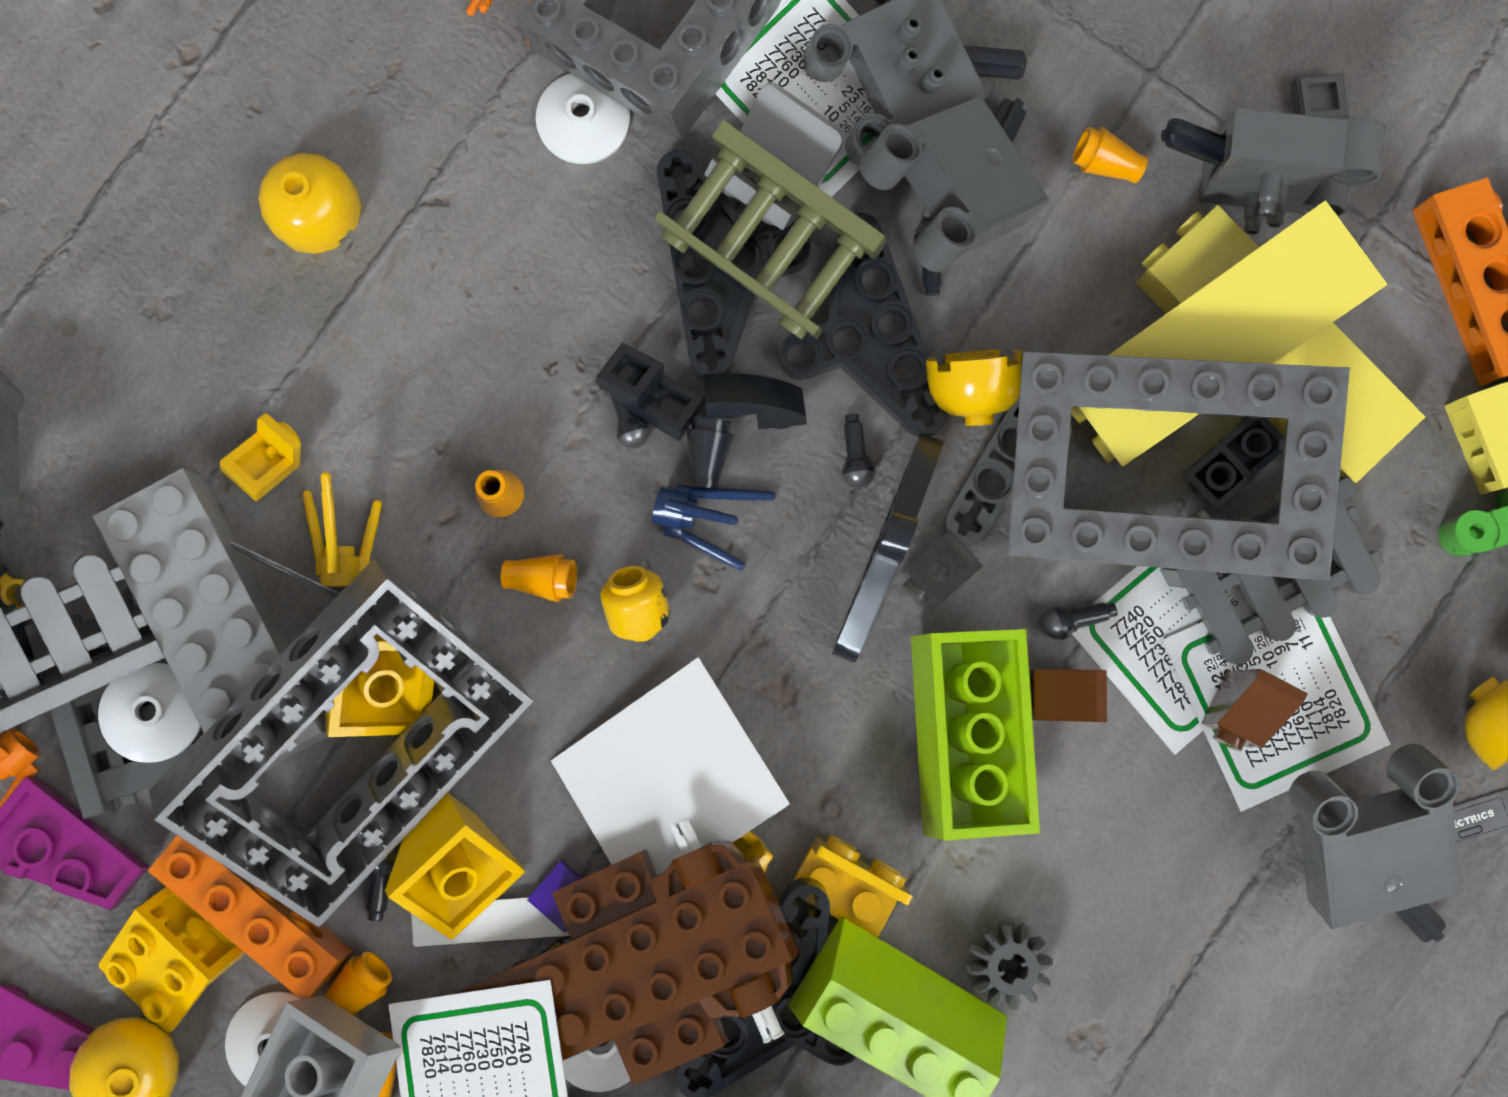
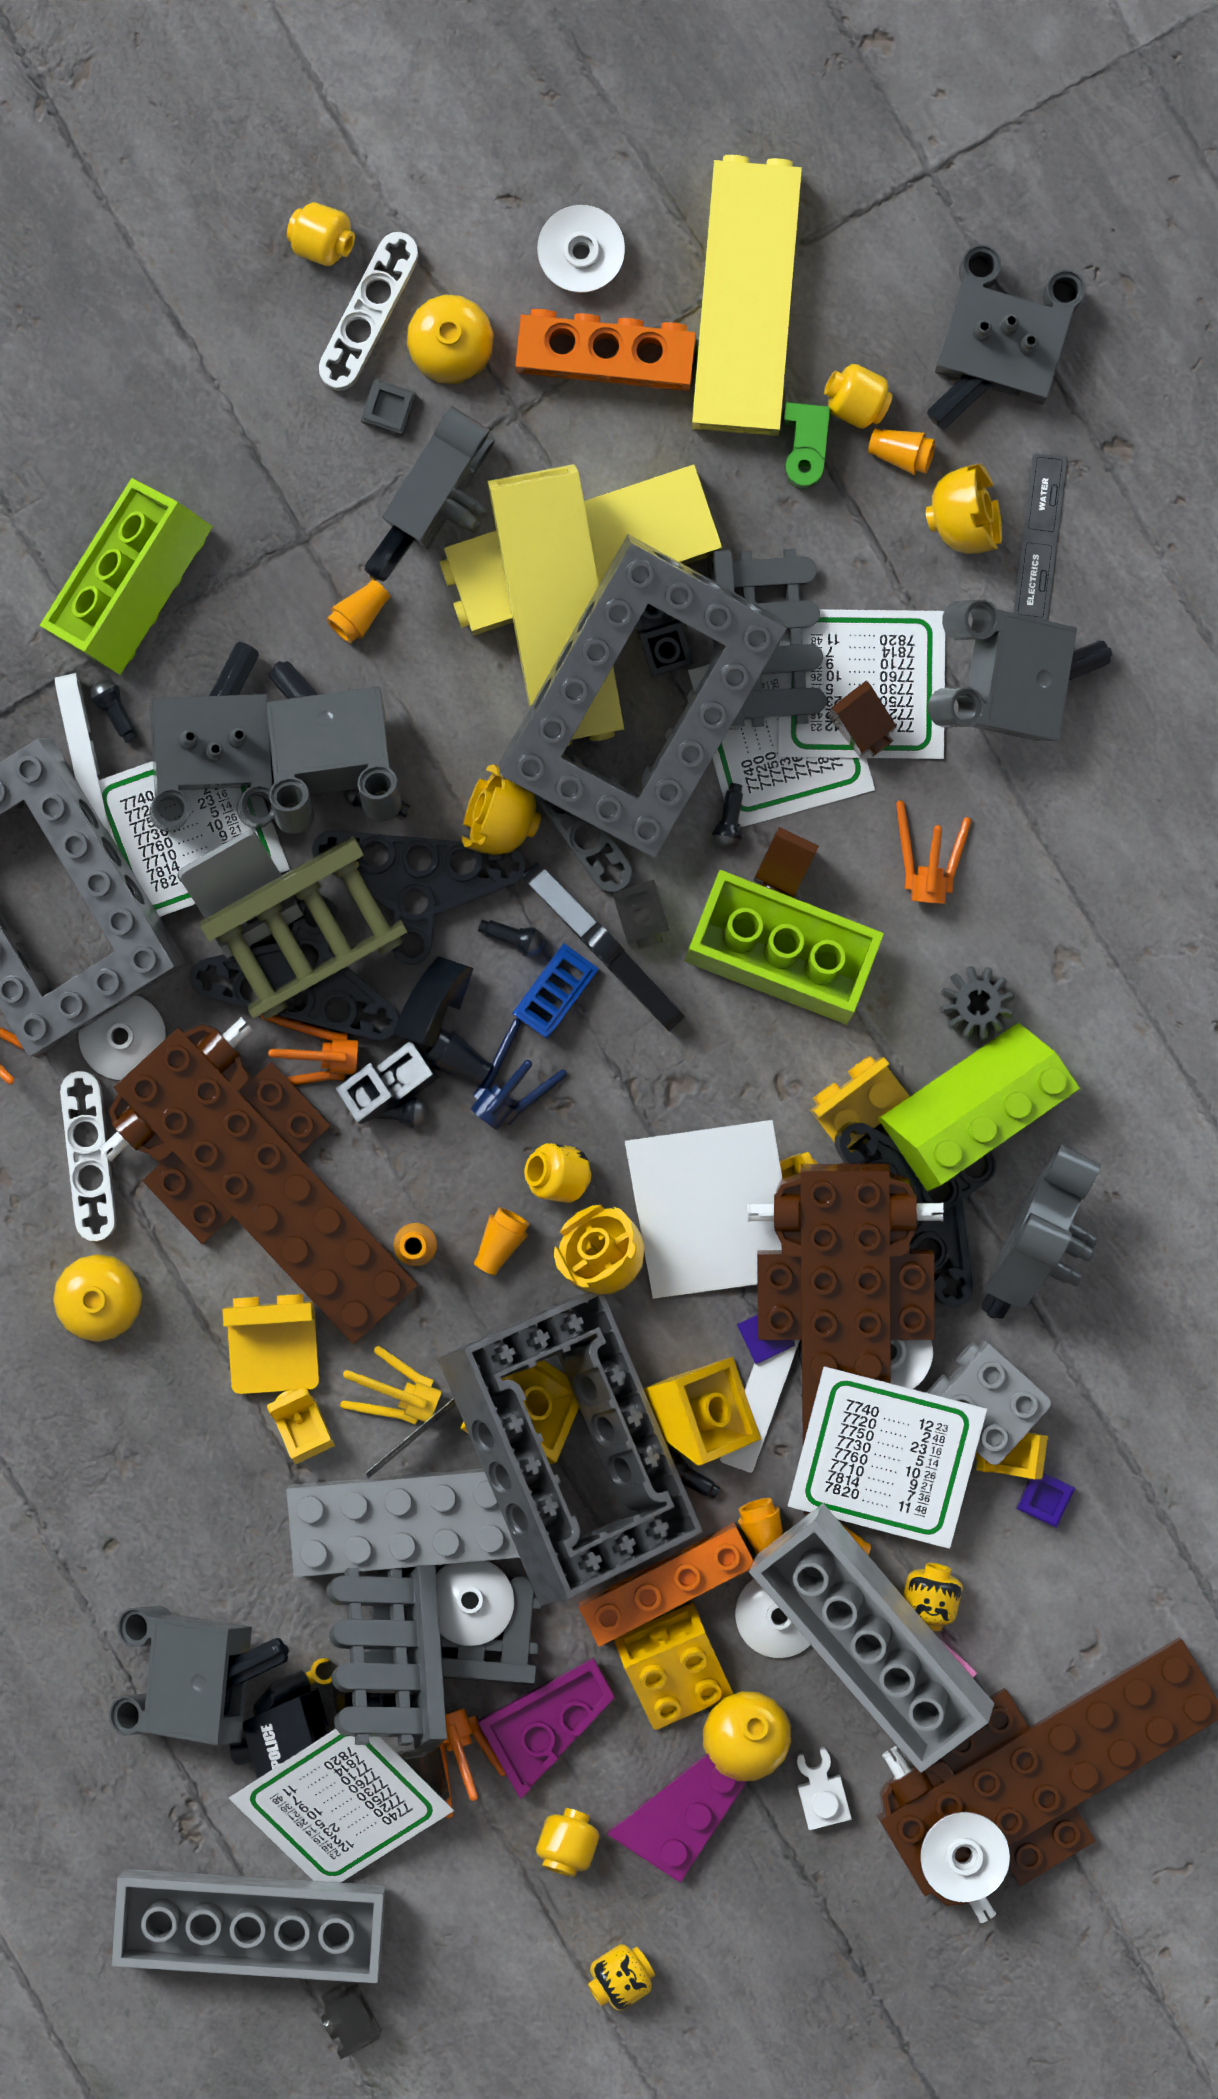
camera: 60 degrees left, 5 degrees up
none -> white beam [60,1071,117,1241]
none -> reddish brown piece [99,1017,418,1345]
none -> yellow bracket [222,1294,319,1394]
none -> orange plant [261,1014,358,1085]
none -> white beam [319,232,418,391]
none -> yellow cylinder [407,294,494,384]
none -> blue slope [512,943,599,1039]
none -> yellow cylinder [554,1205,645,1295]
none -> orange plant [896,800,971,904]

